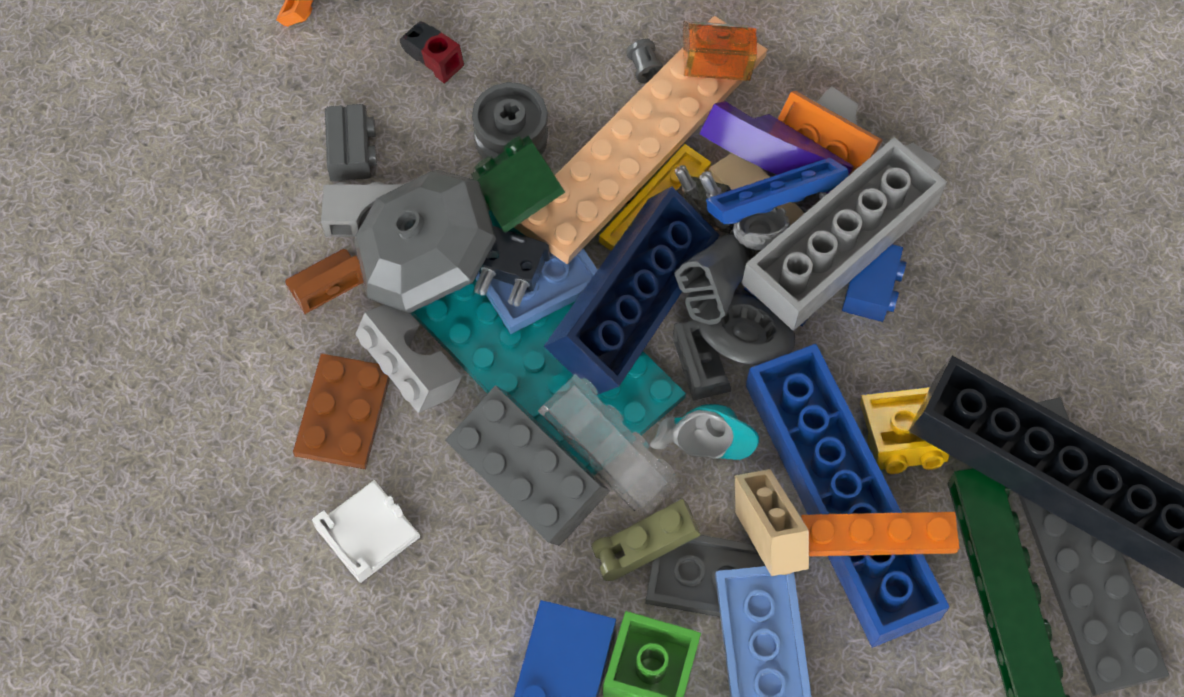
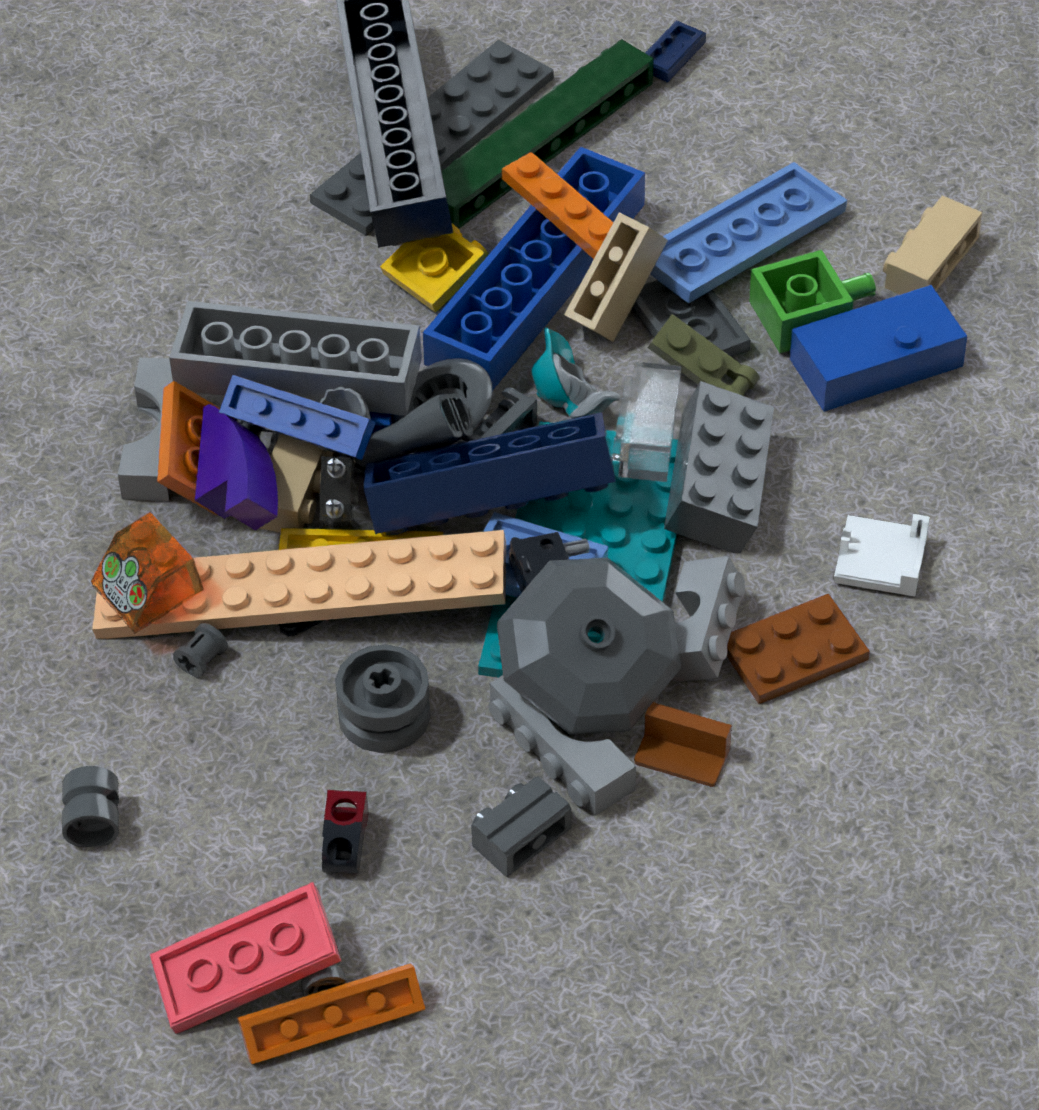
camera: 125 degrees left, 15 degrees down
dark green slope [471,135,565,233] -> none

